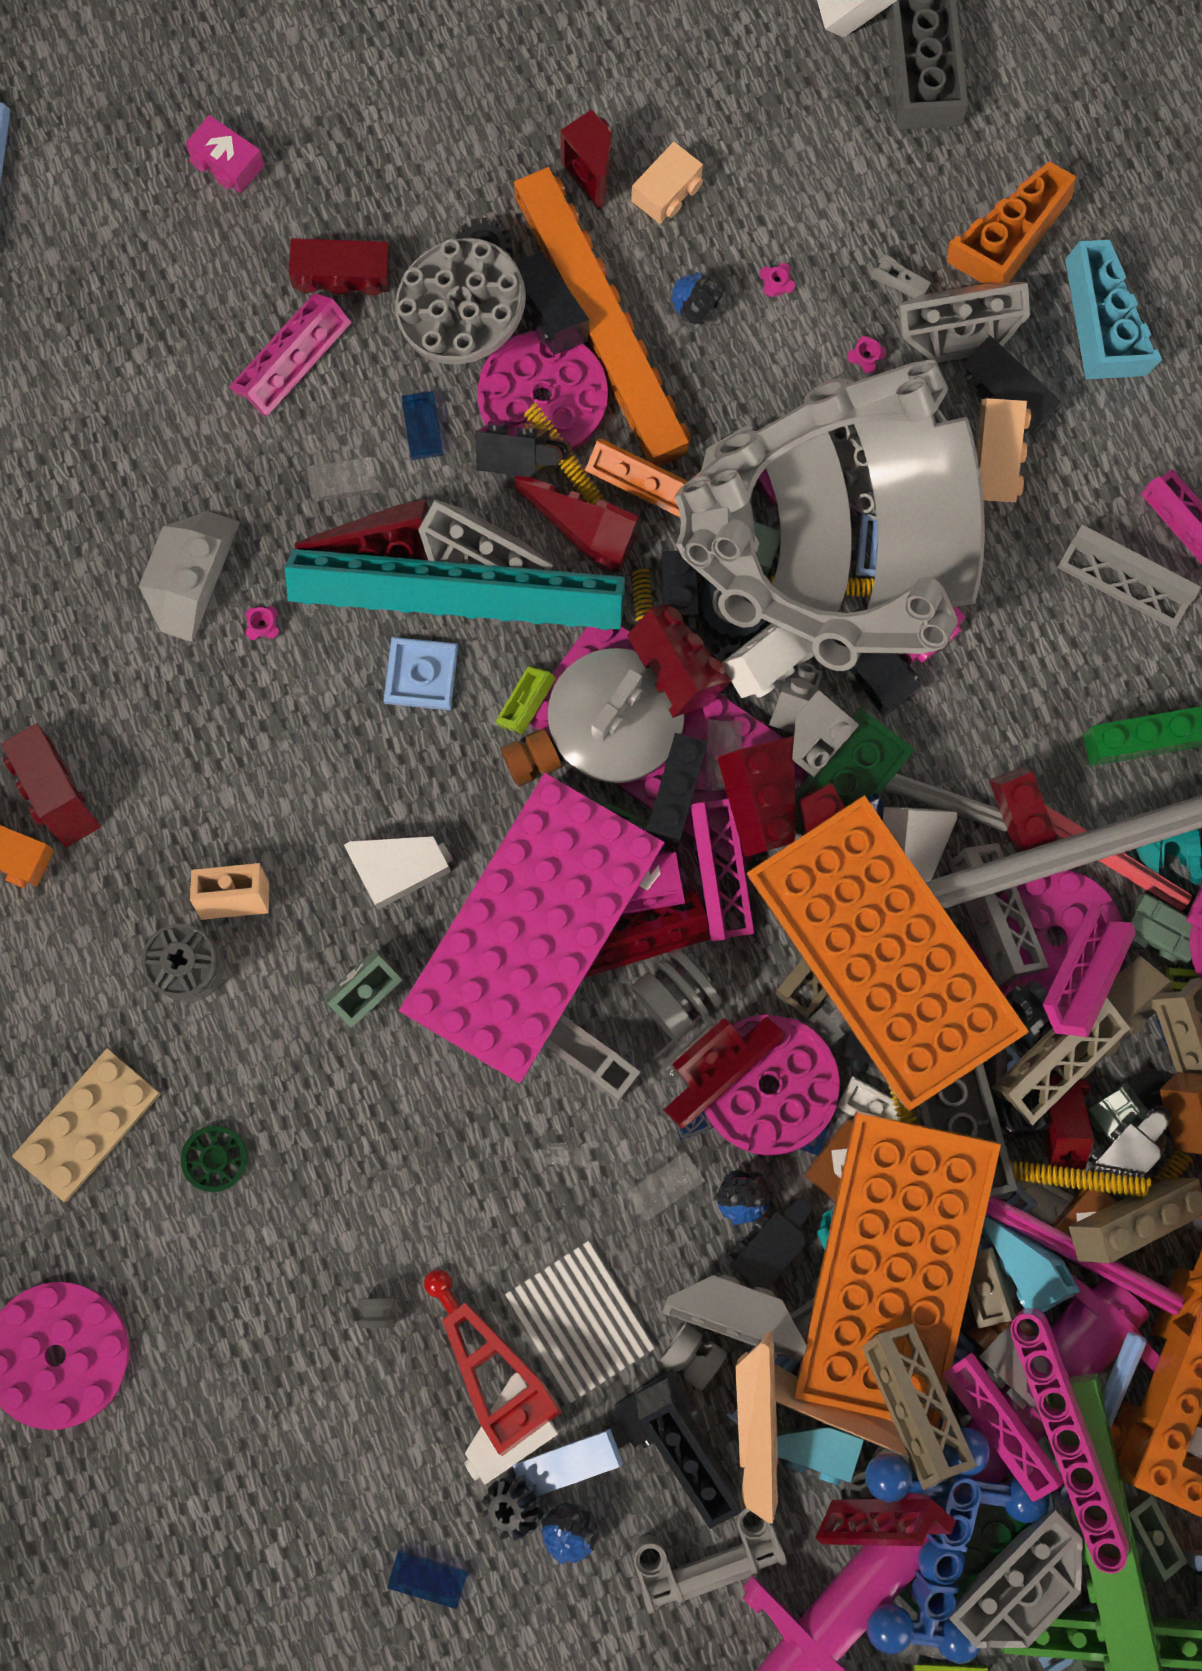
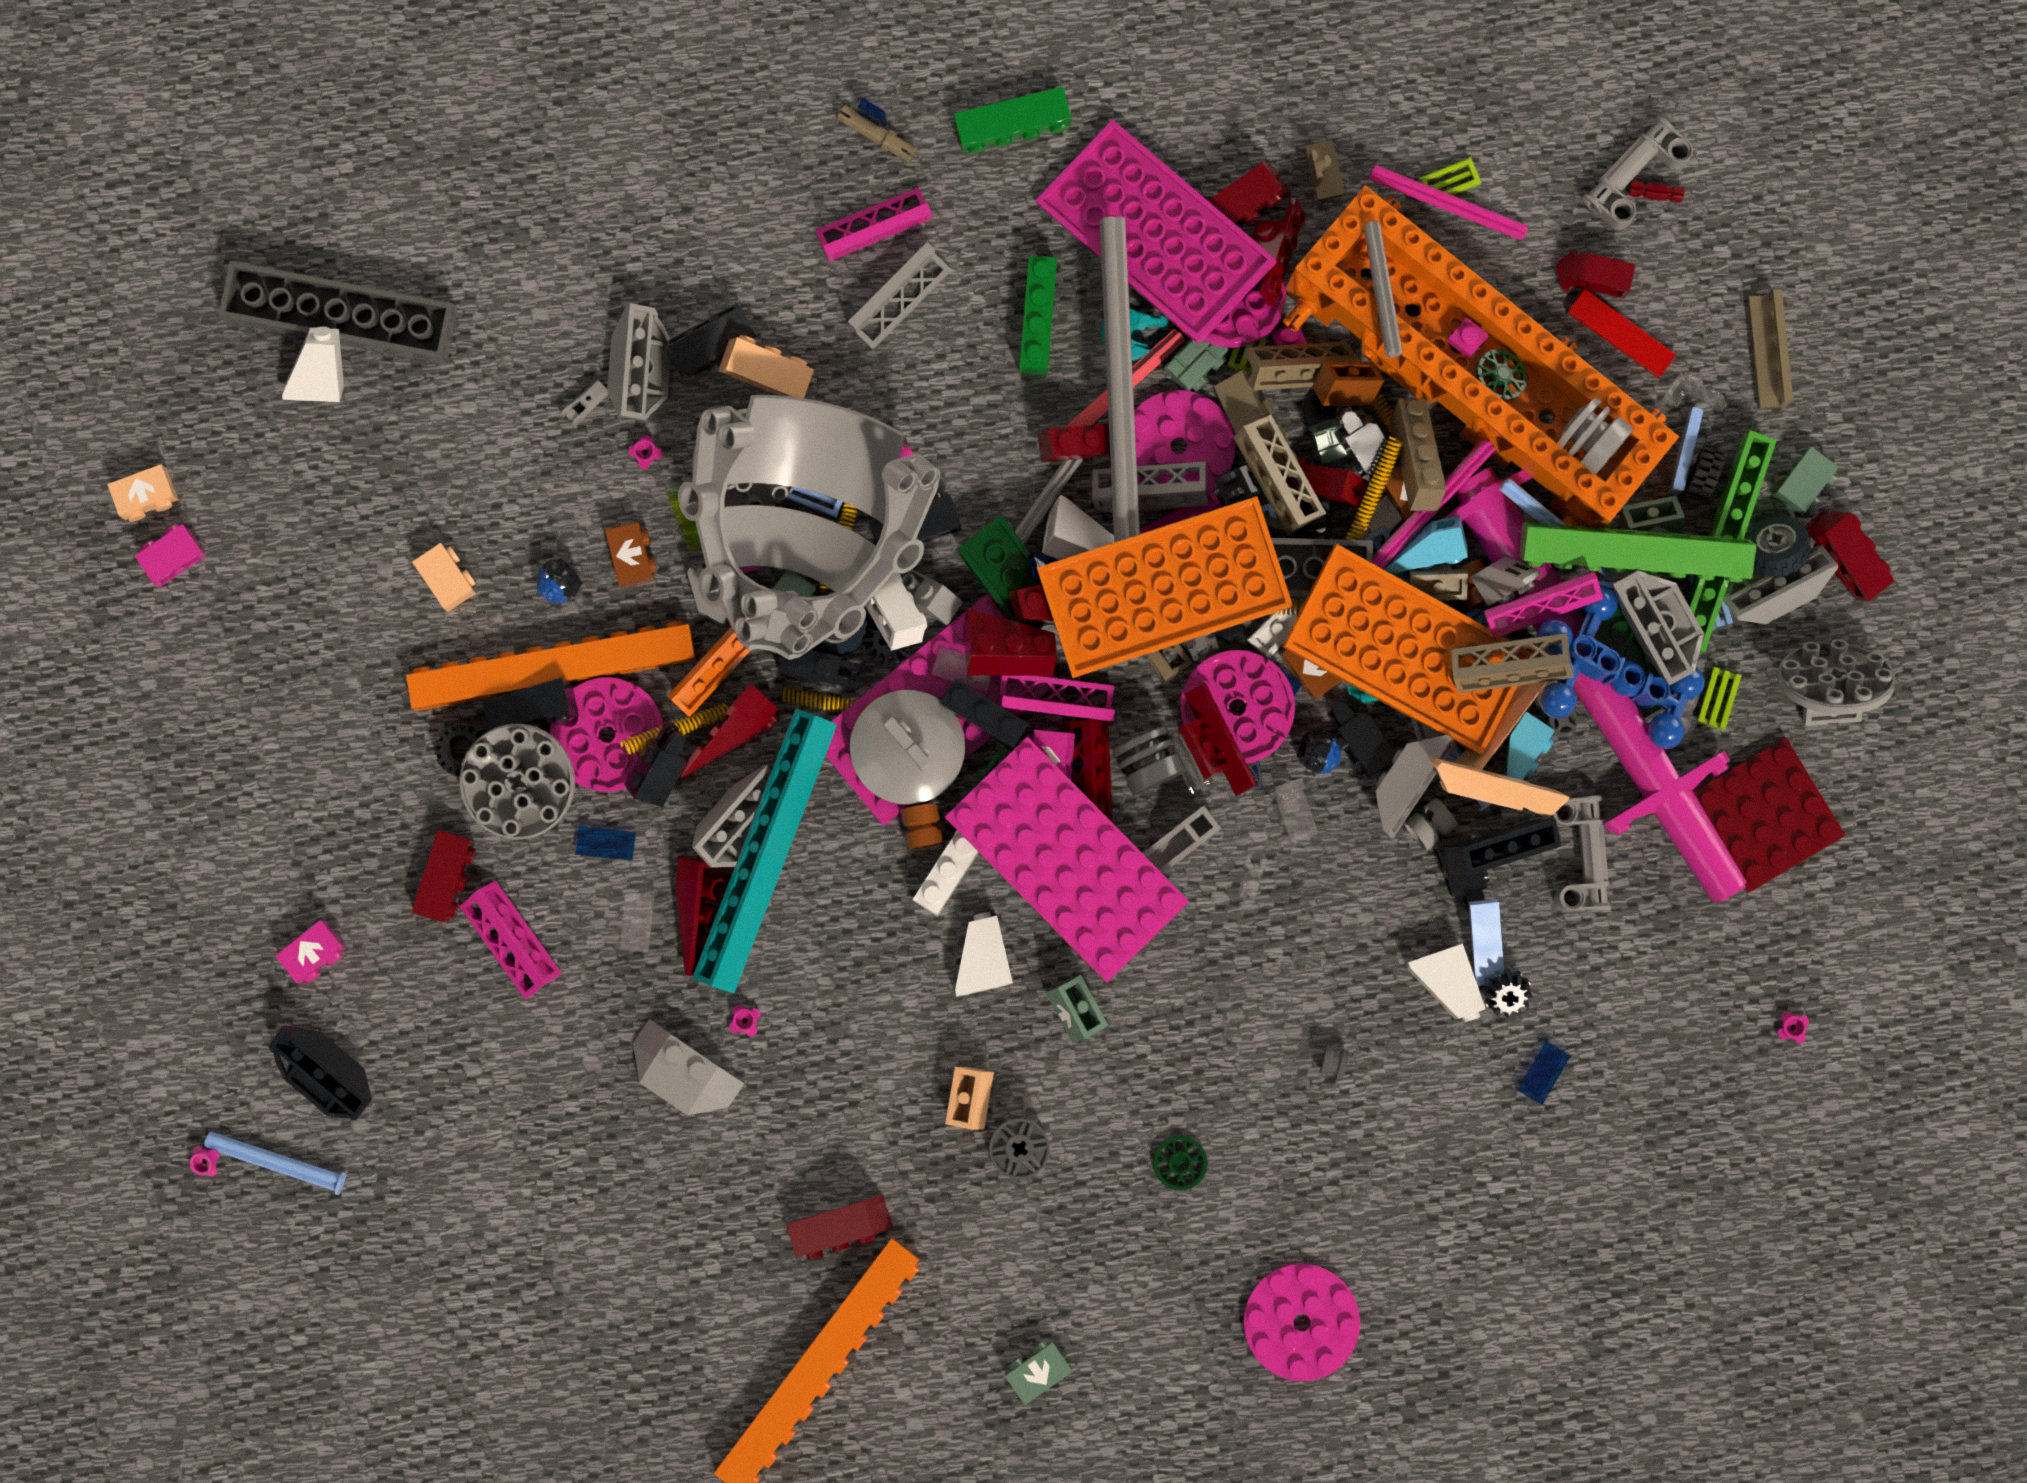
camera: 75 degrees left, 5 degrees up
tan plate [12,1048,161,1202] -> none
light blue tile [384,637,459,710] -> none
red plate [424,1269,562,1456] -> none
lime tile [495,666,556,735] -> none
piece [499,1239,657,1408] -> none
piece [541,1502,598,1565] -> none
dark red slope [560,109,612,210] -> none
dark red wedge [627,604,732,718] -> none
dark pink plate [759,263,795,297] -> none
light grey slope [792,690,859,777] -> none
dark red fence [815,1499,956,1546] -> none
orange wedge [947,161,1077,284] -> none
dark pink beam [1010,1308,1129,1574] -> none
dark pink fence [1043,901,1136,1037] -> none
medium azure wedge [1065,240,1162,380] -> none
none -> black wedge [268,1025,372,1121]
none -> dark orange brick [605,522,658,589]
none -> white brick [913,831,979,917]

